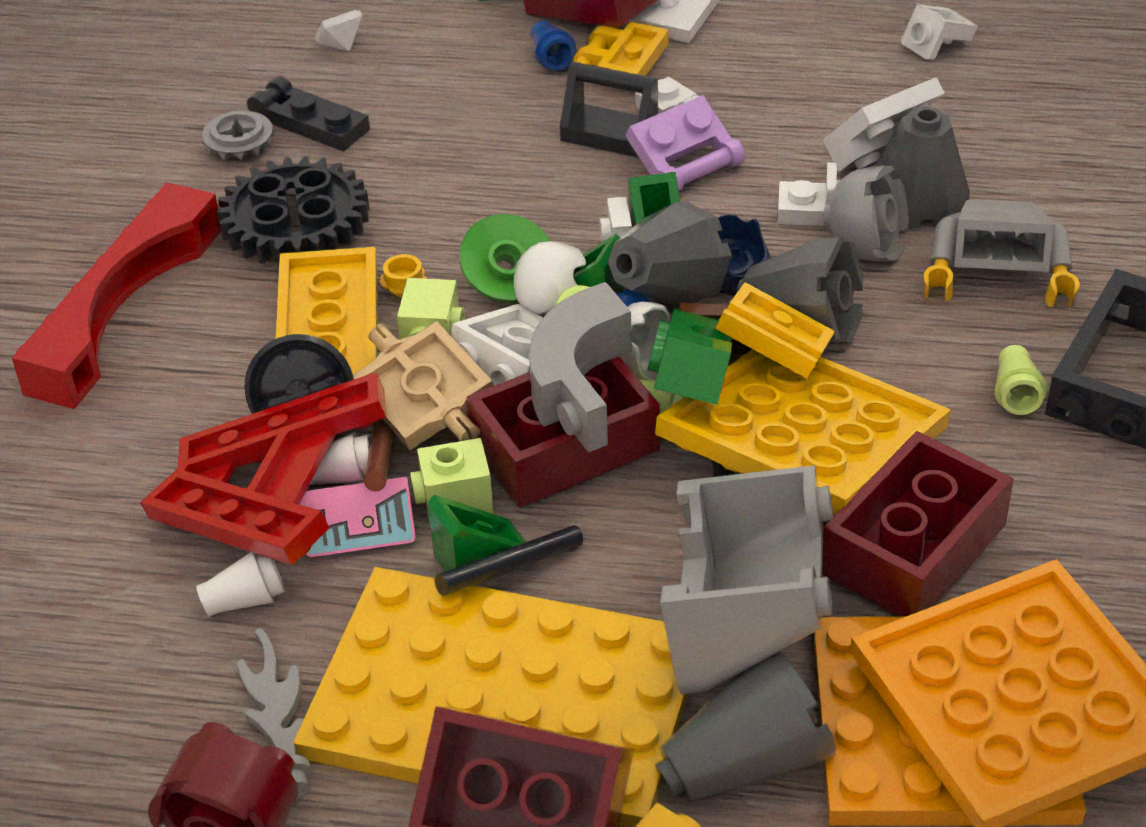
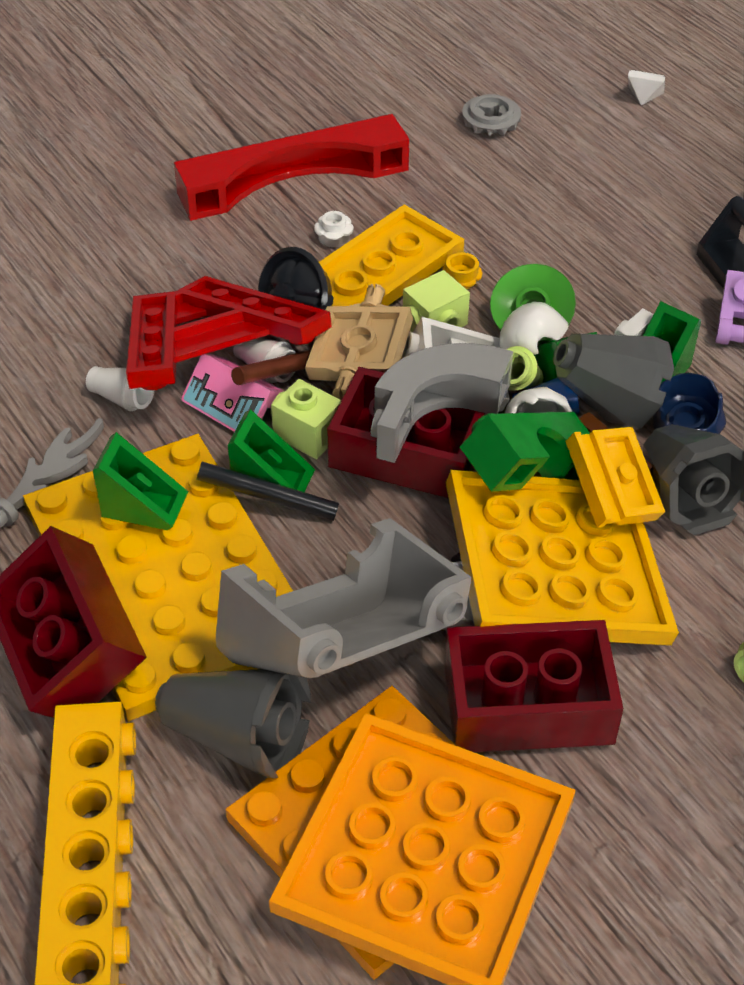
camera: 45 degrees right, 5 degrees up
black gear [216,156,370,266] -> none
black plate [247,76,370,152] -> none
none -> green slope [93,432,189,530]
none -> white plate [314,211,354,247]

